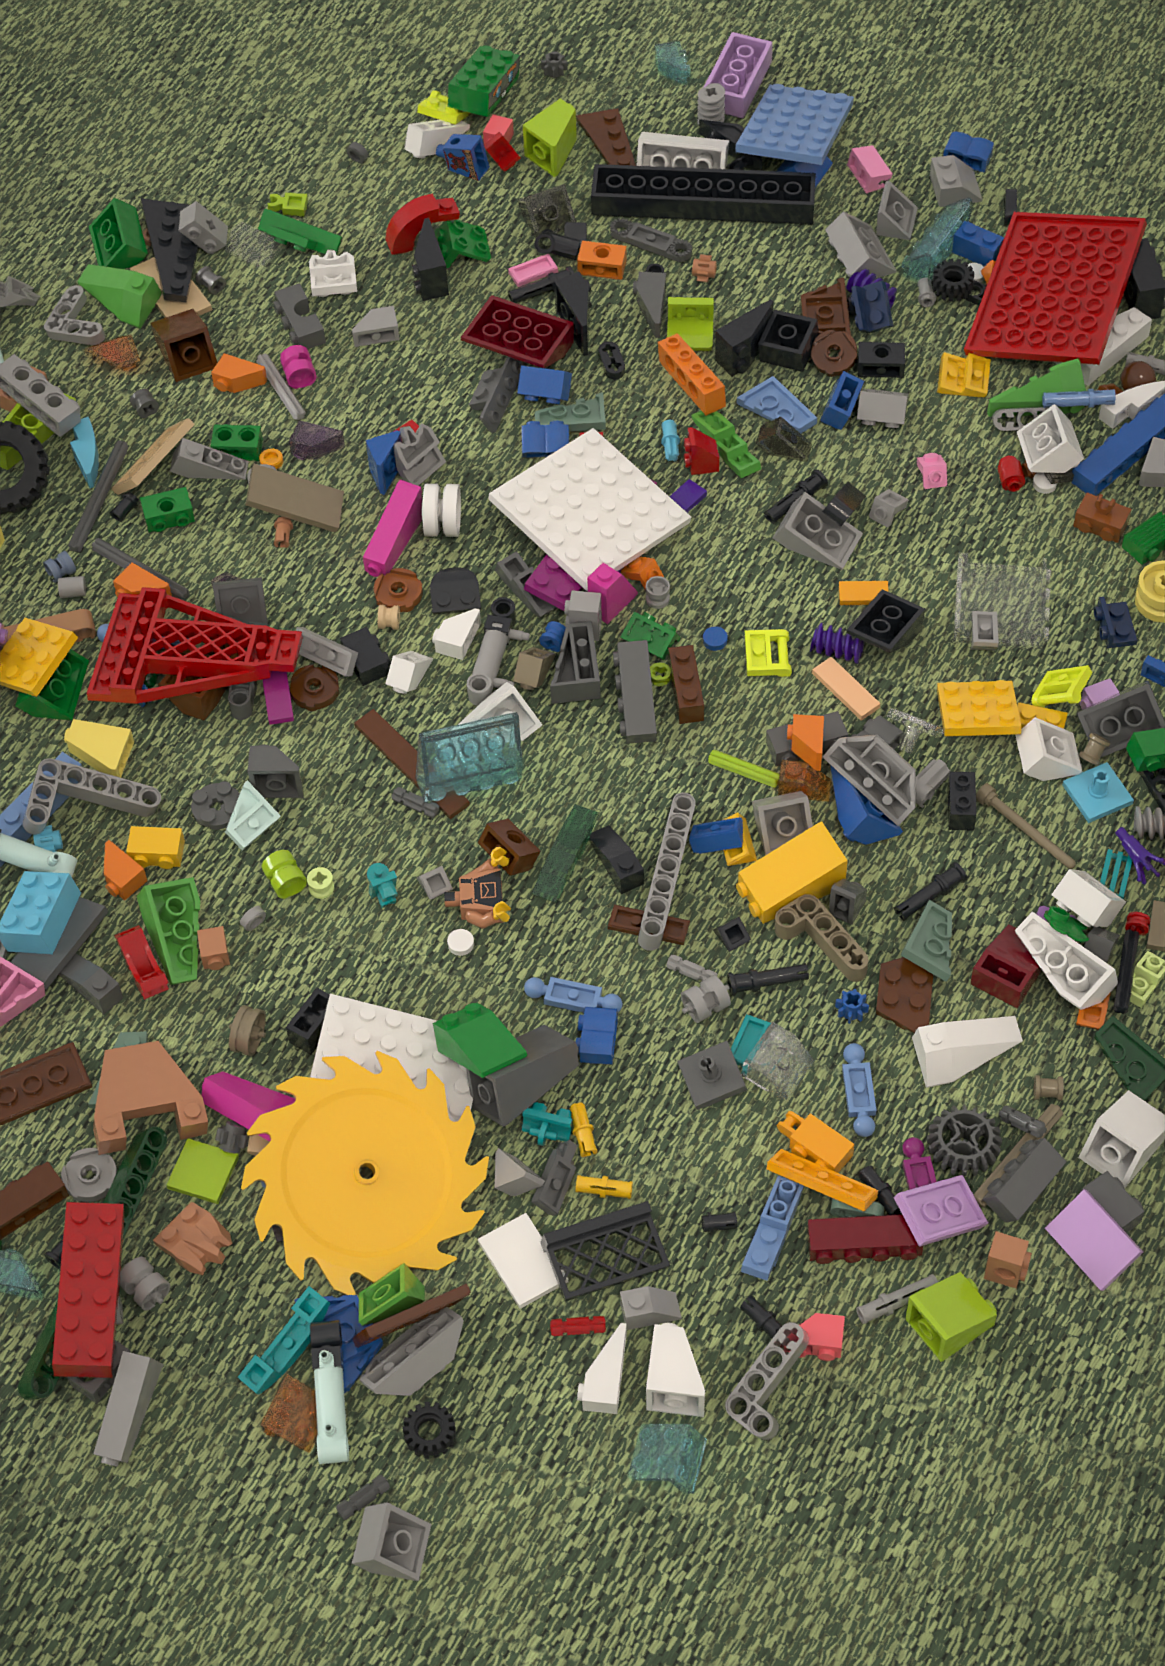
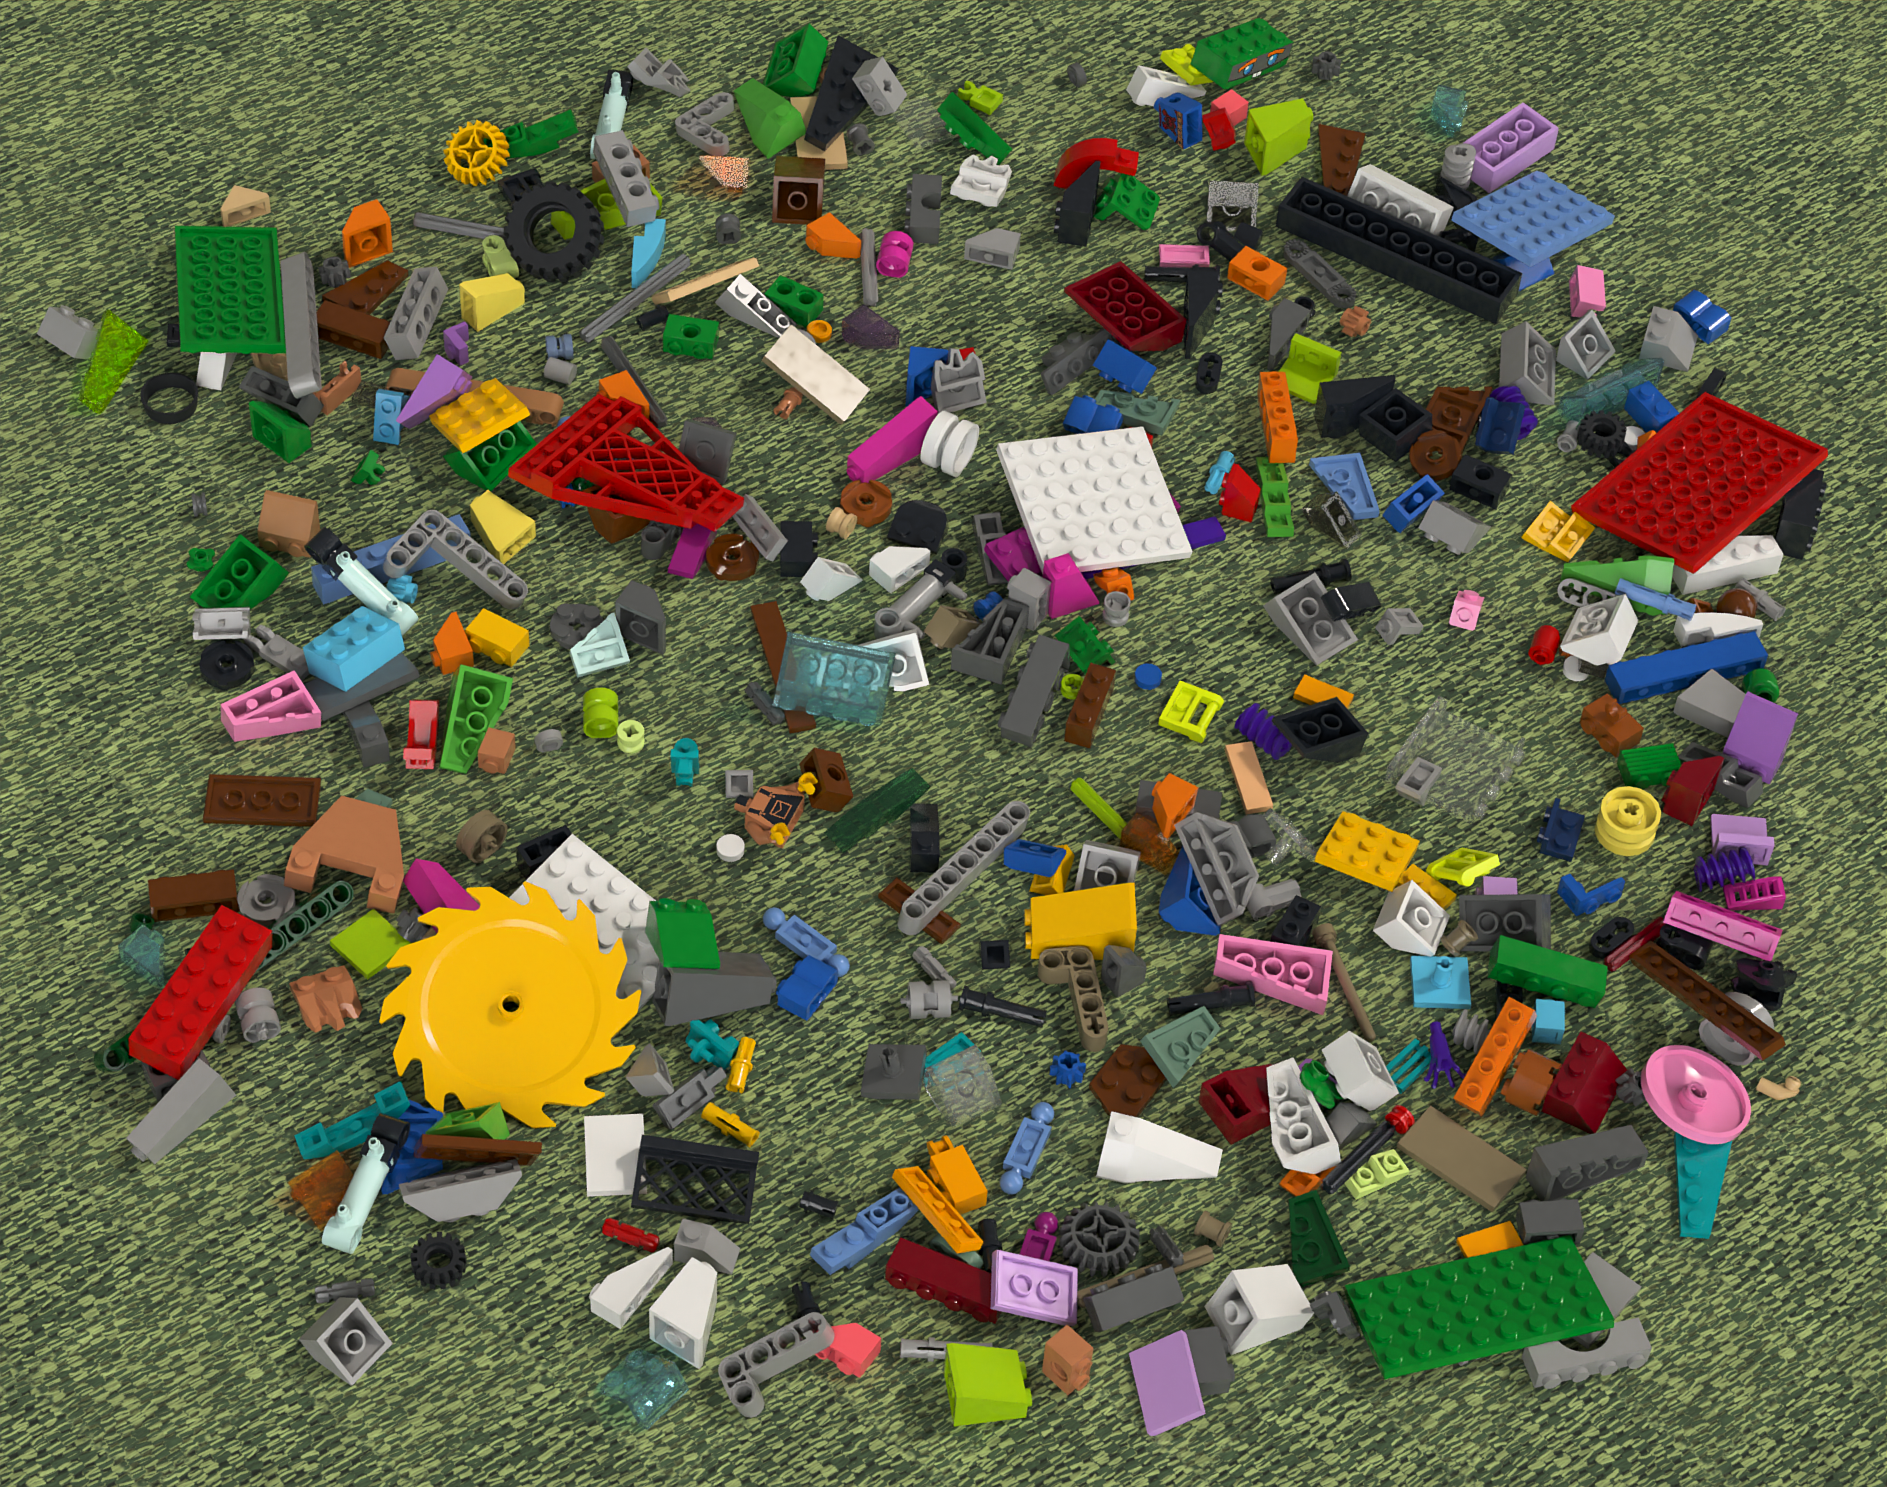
camera: 20 degrees right, 5 degrees down
none -> bright pink wedge [1213,934,1333,1015]

